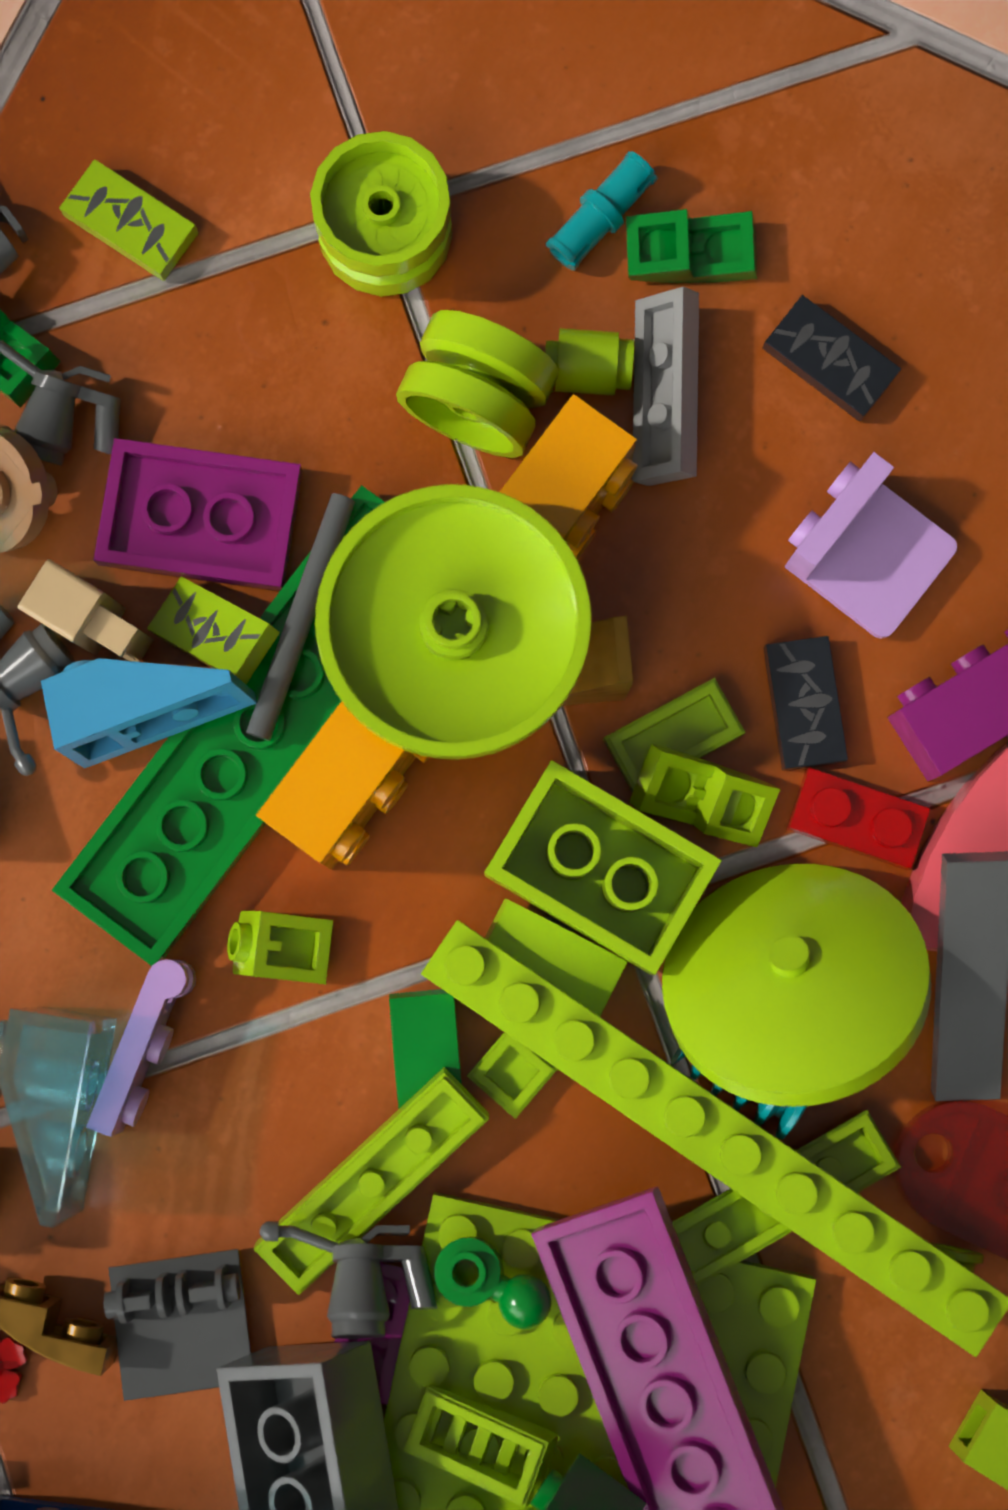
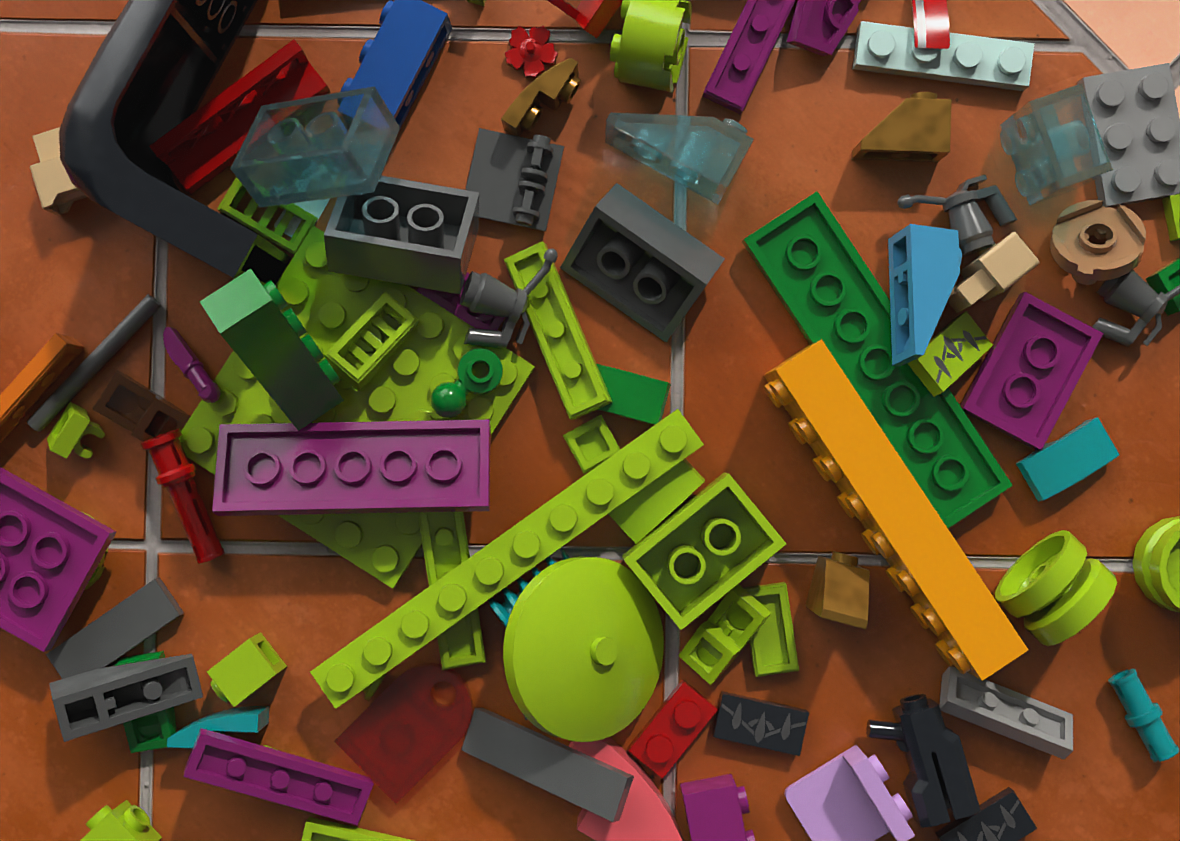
camera: 115 degrees right, 5 degrees up
lavender plate [86,959,196,1137] -> none
lime bracket [227,911,334,985] -> none
dark grey bar [246,493,356,741] -> none
lime dish [315,484,591,759] -> none
lime brick [545,328,634,395] -> none
green slope [626,209,758,283] -> none
none -> dark grey slope [560,183,725,342]
none -> black piece [866,694,981,828]
none -> teal slope [1016,417,1120,502]

